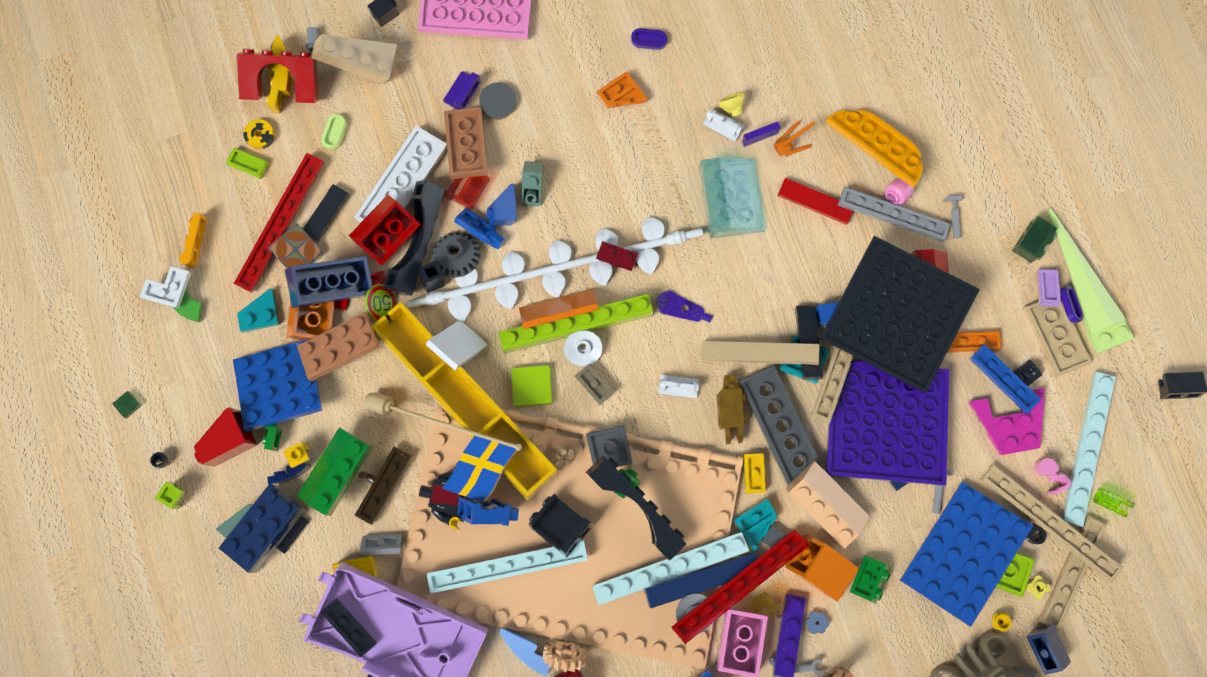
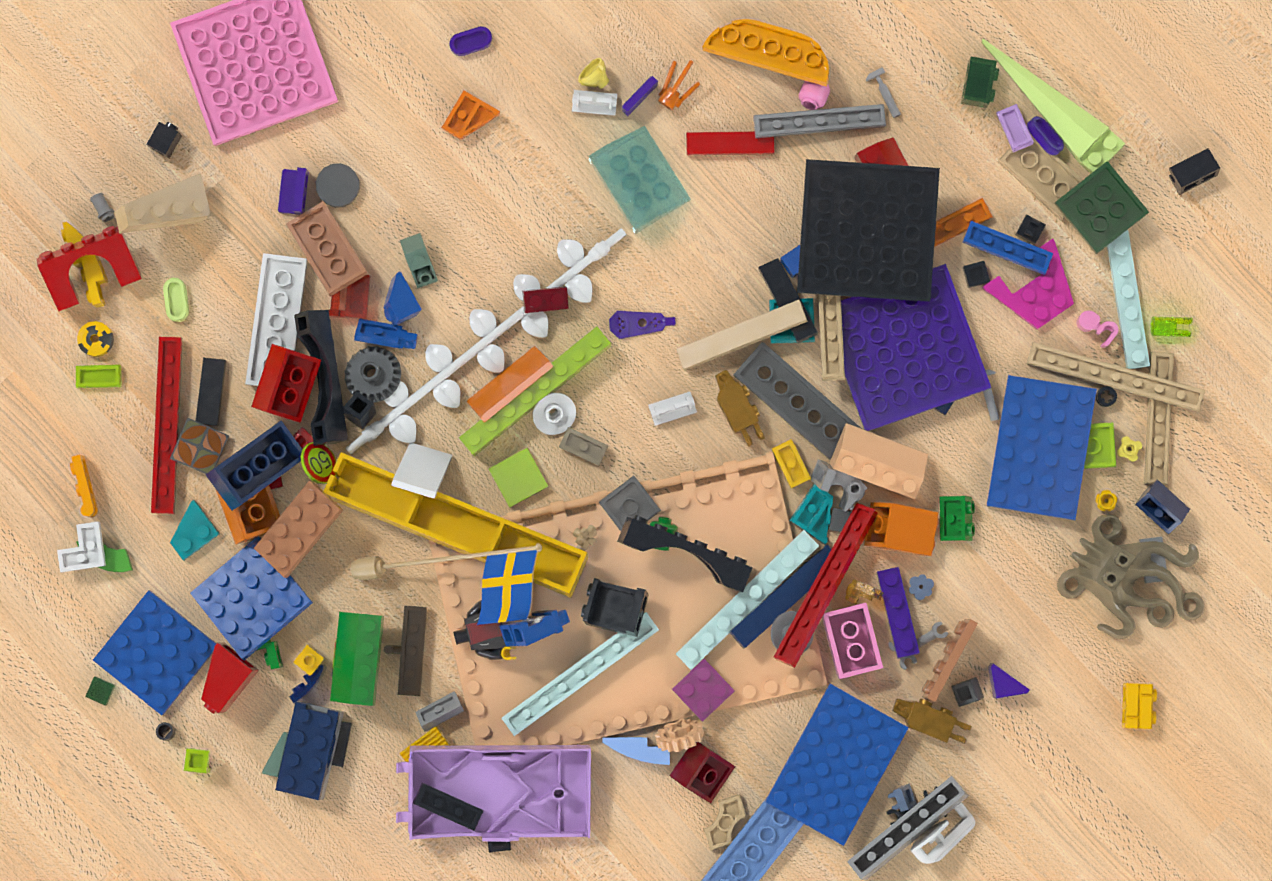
camera: 25 degrees left, 5 degrees up
none -> blue plate [93,590,217,716]
none -> magenta plate [672,659,735,722]
none -> light grey tile [810,459,867,512]
none -> black tile [962,261,990,288]
none -> dark green plate [1054,161,1149,254]

